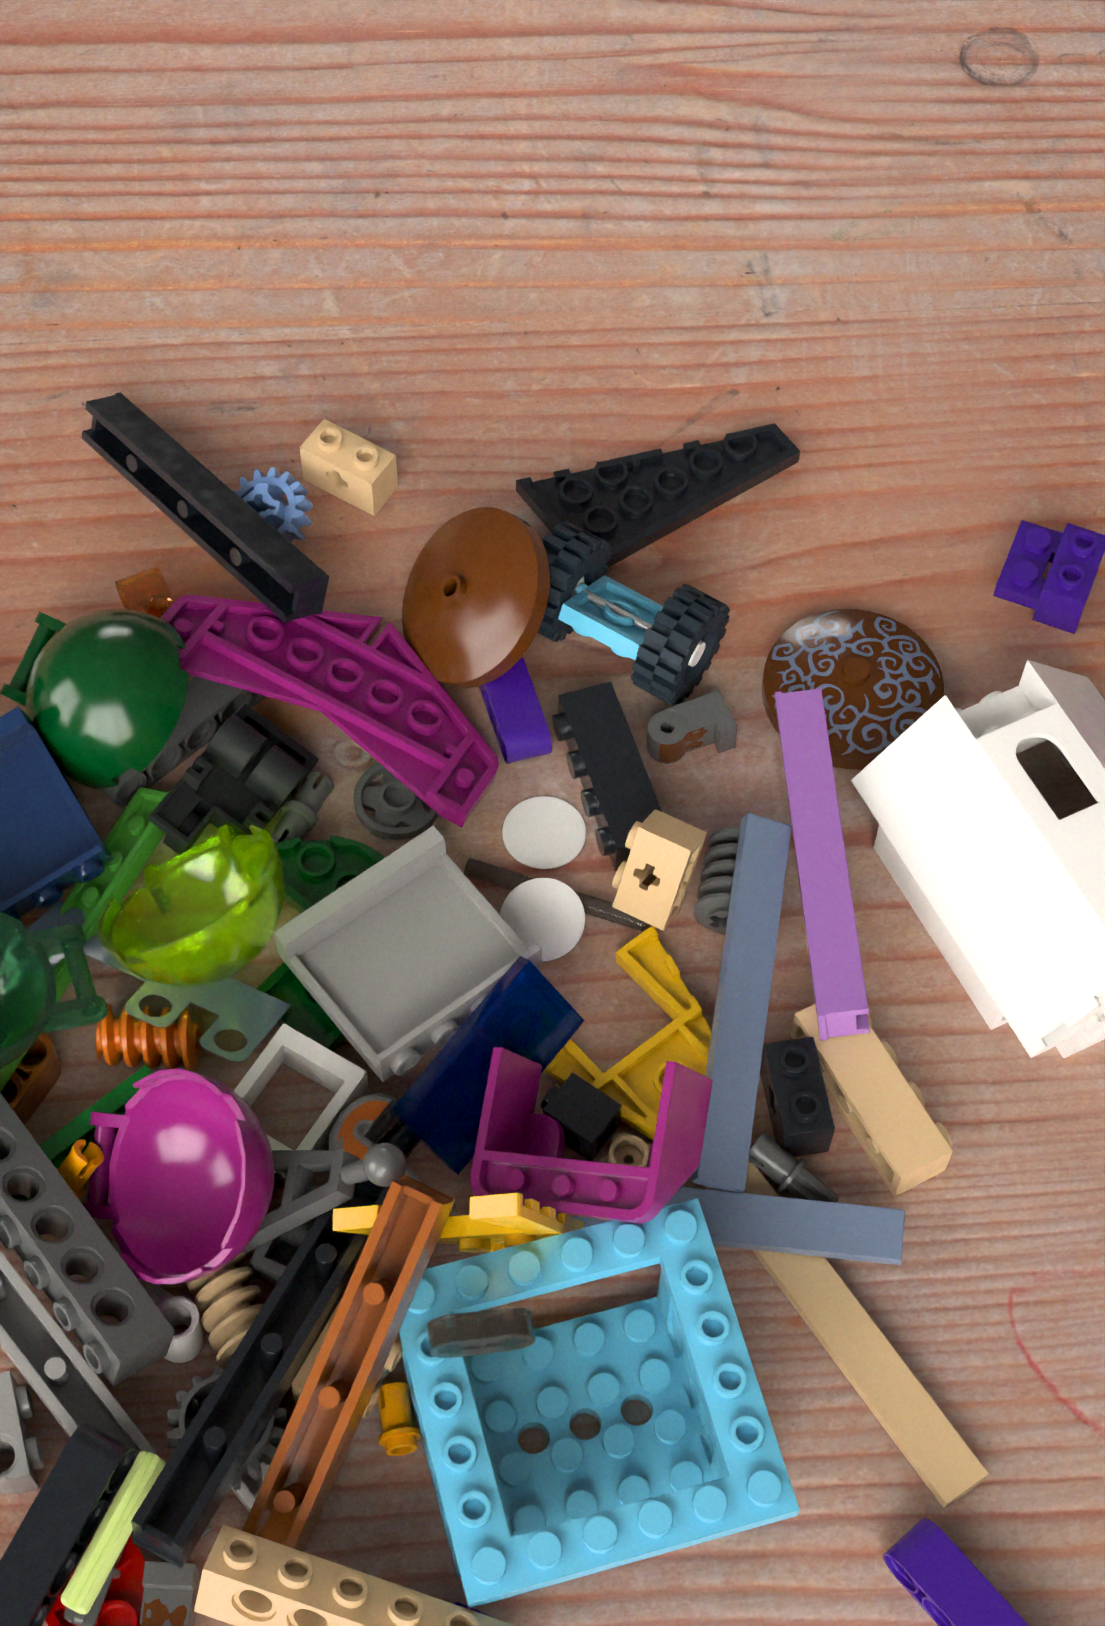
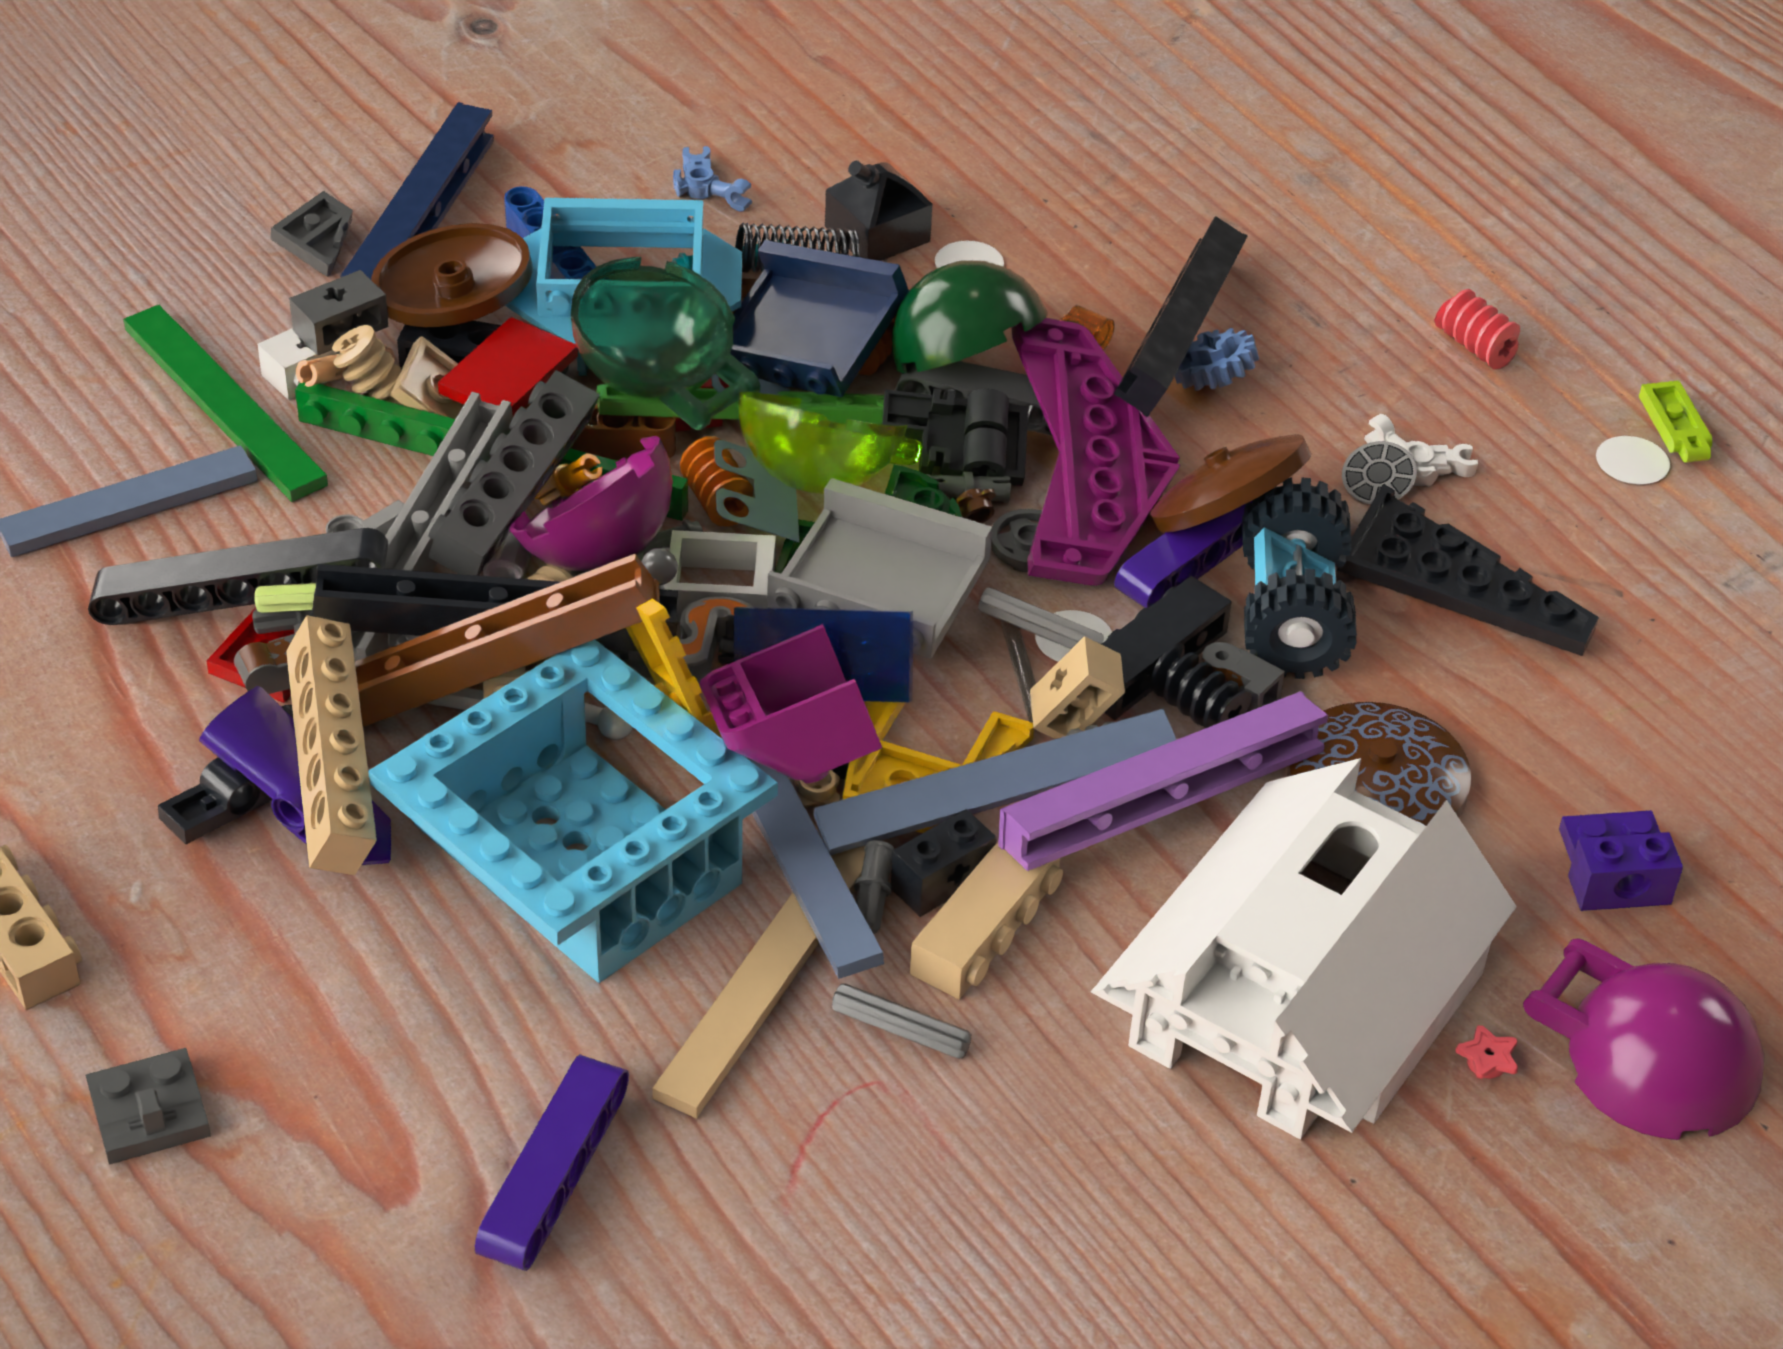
camera: 60 degrees right, 15 degrees down
tan brick [299,419,398,516] -> none
clear smoke beam [427,1307,535,1358] -> none
white sticker [500,878,585,962] -> none
none -> axle [832,983,972,1059]
none -> reddish brown plate [956,488,996,524]
none -> light grey axle [978,587,1104,649]
none -> black piece [1151,644,1252,728]
none -> sticker [1342,441,1417,504]
none -> white piece [1364,414,1478,487]
none -> coral piece [1434,289,1520,369]
none -> white sticker [1596,436,1670,484]
none -> lime hinge [1639,380,1713,463]

